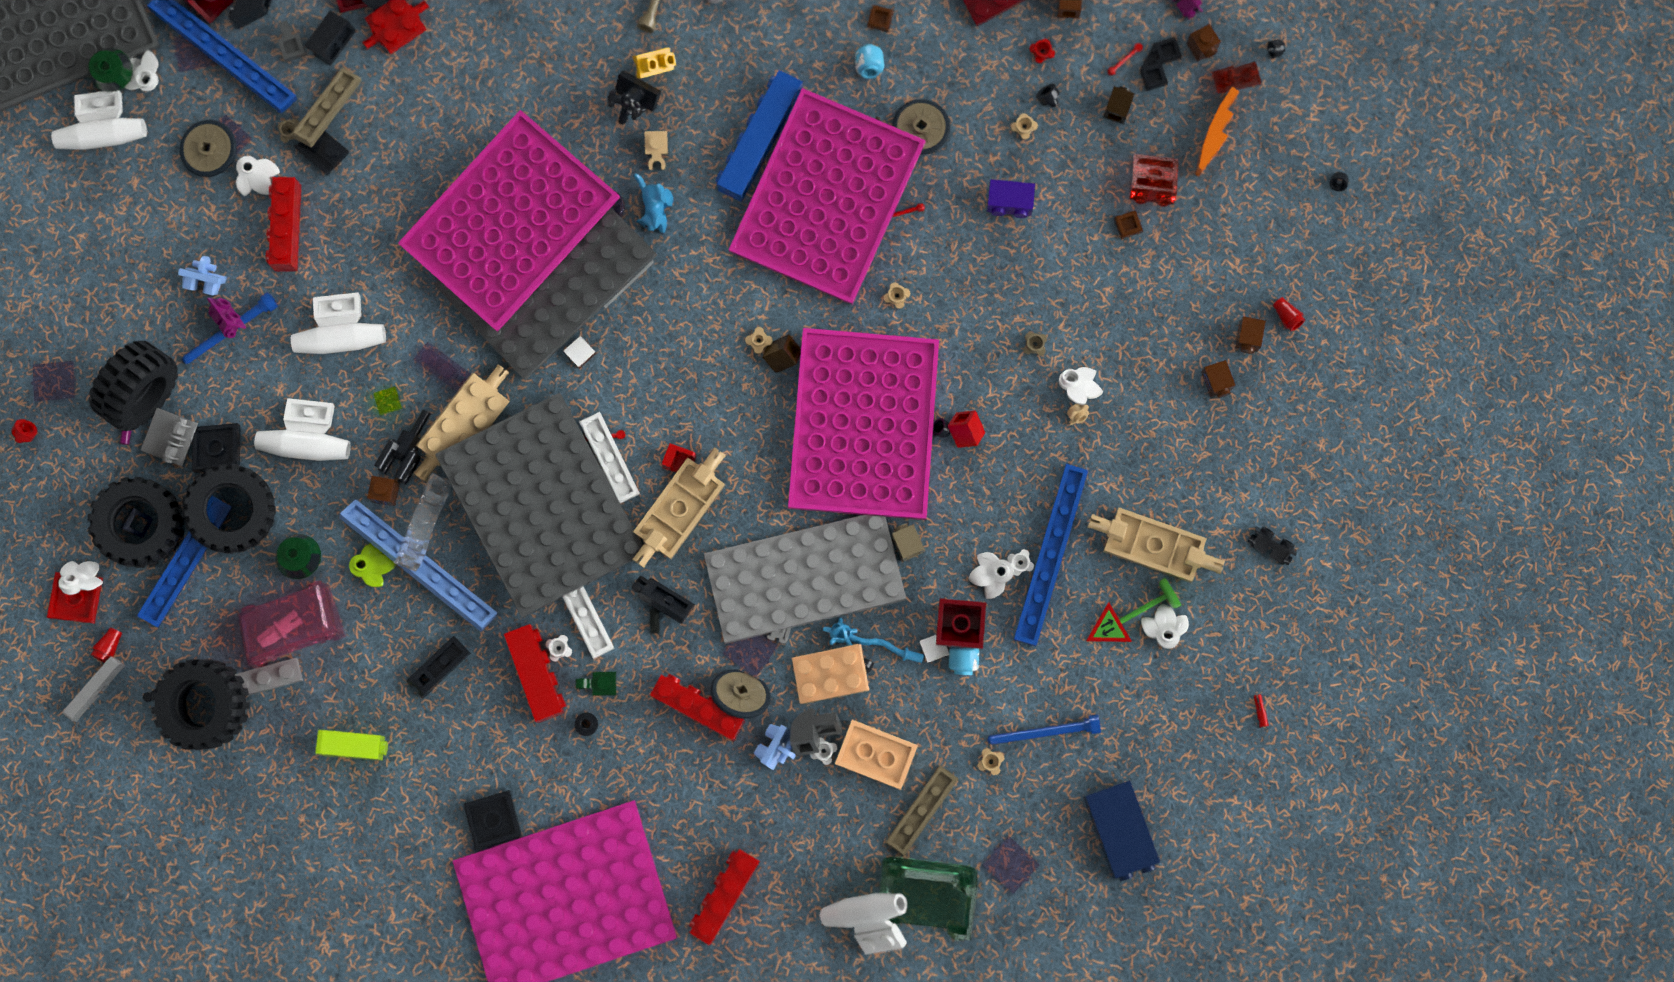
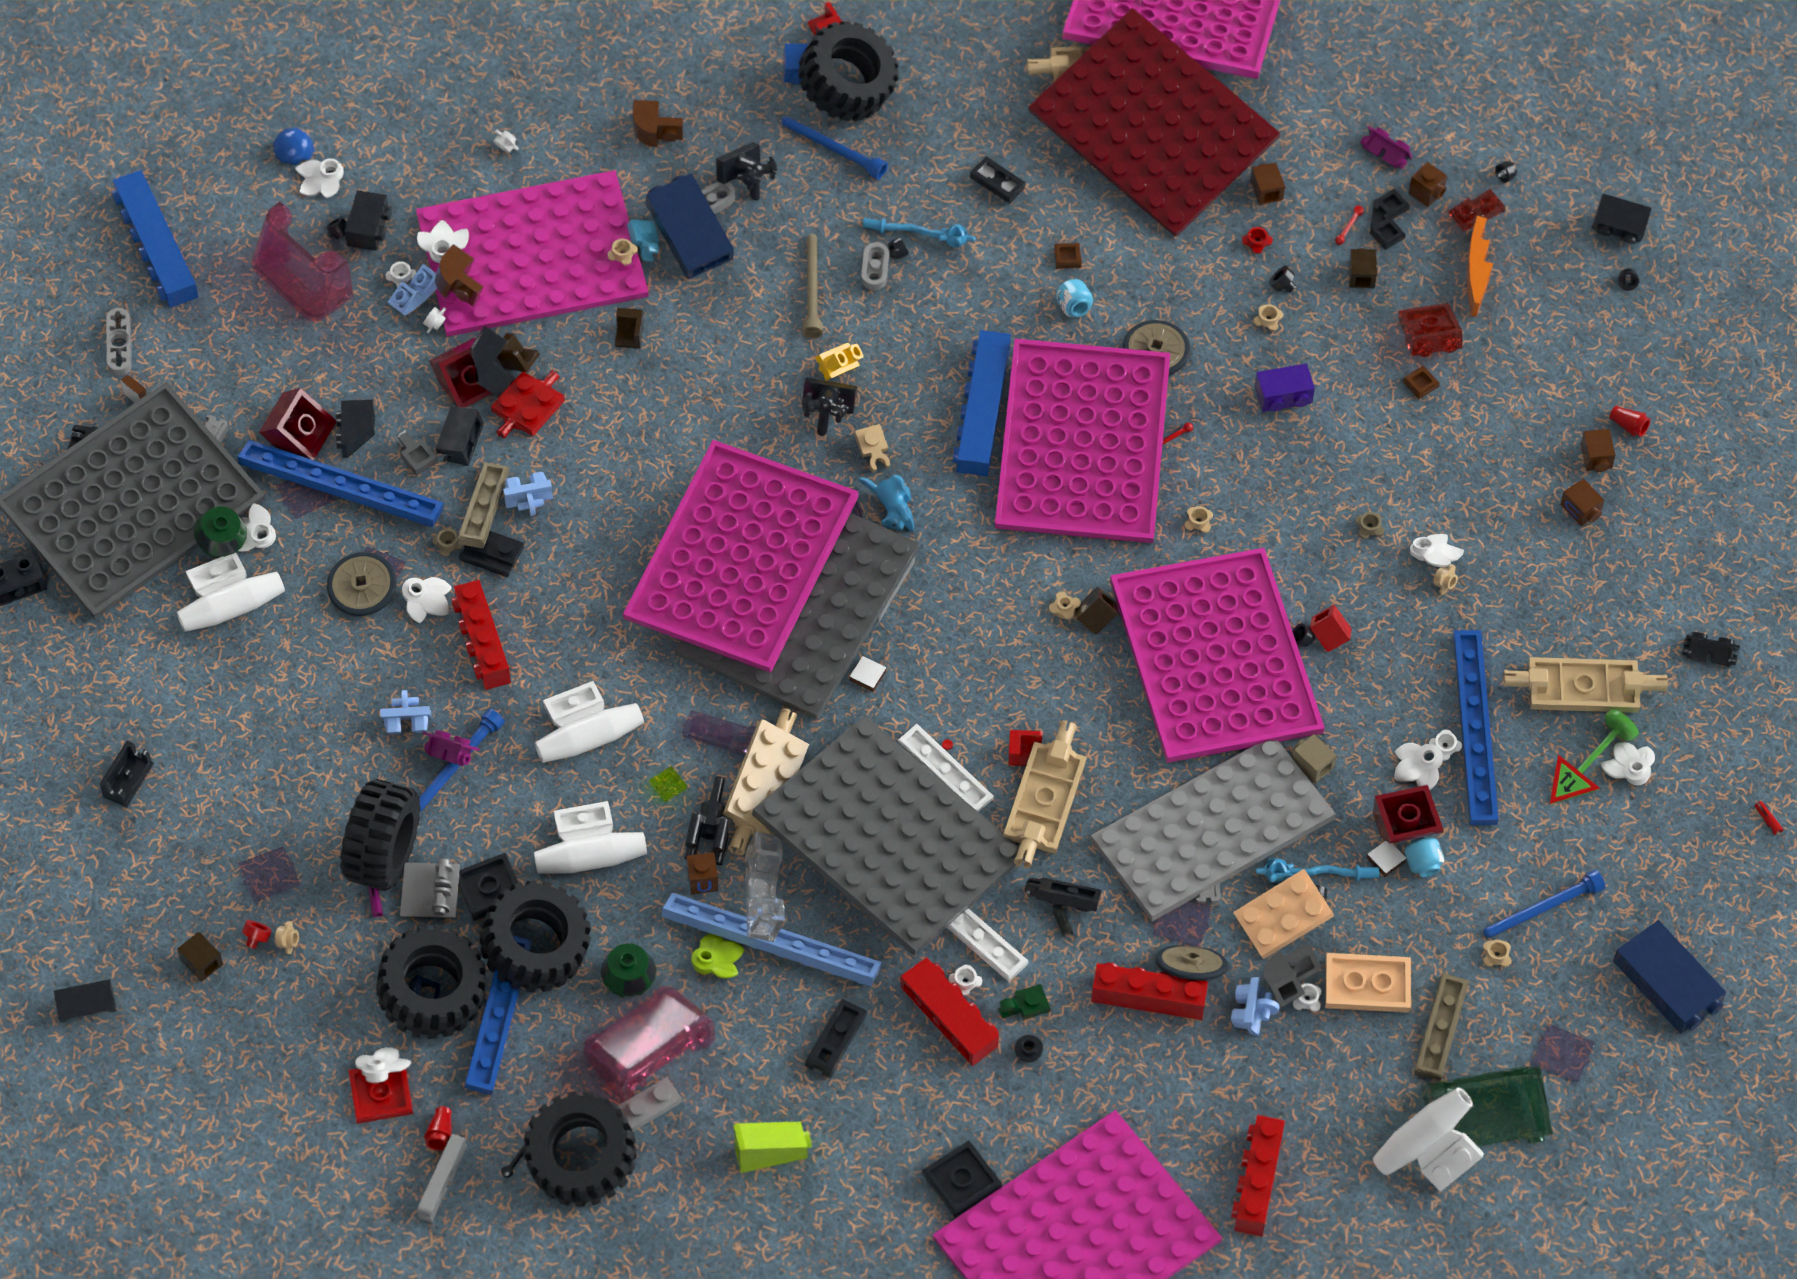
camera: 20 degrees left, 20 degrees down
none -> tan plate [275,921,299,954]
none -> light blue hips [503,472,553,516]
none -> black brick [1591,193,1652,244]

